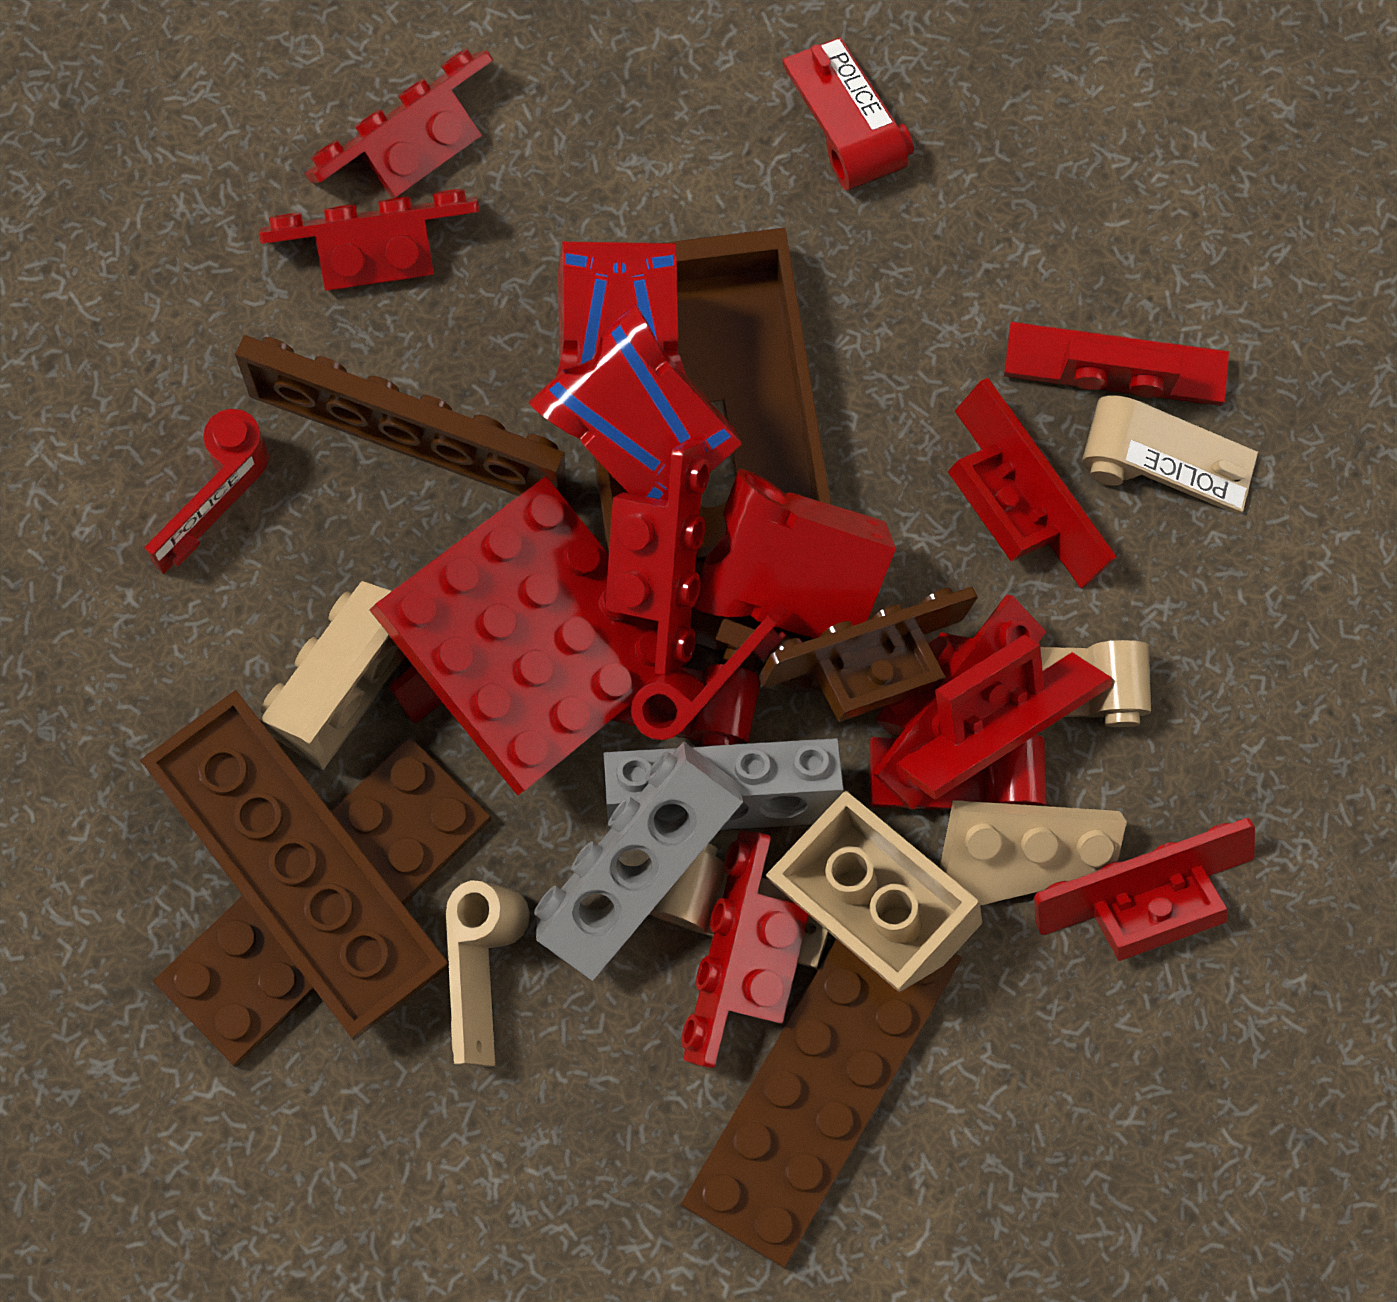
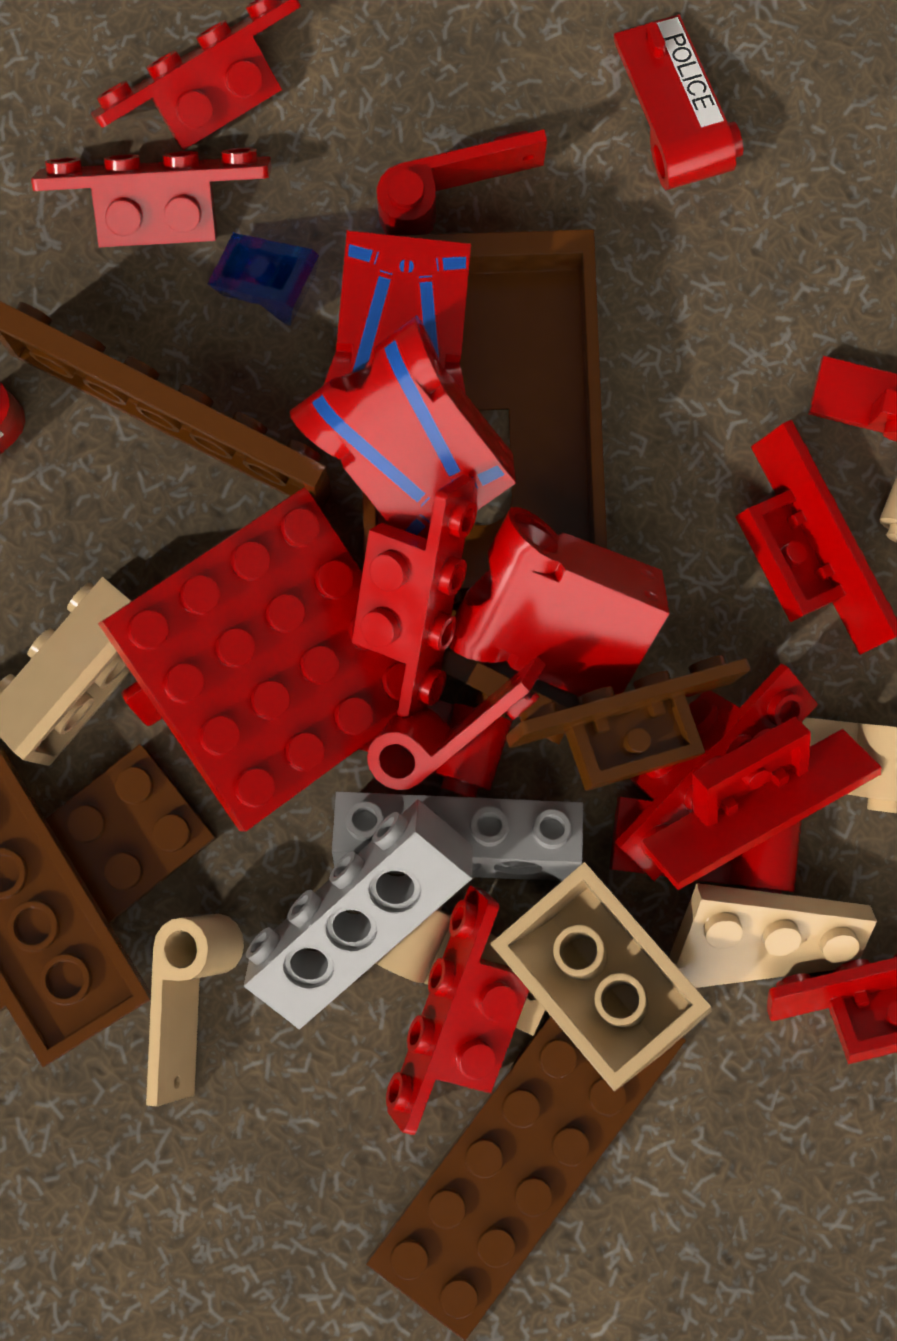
camera: 10 degrees right, 10 degrees up
none -> clear blue slope [207,233,319,326]
none -> red door [377,129,547,235]

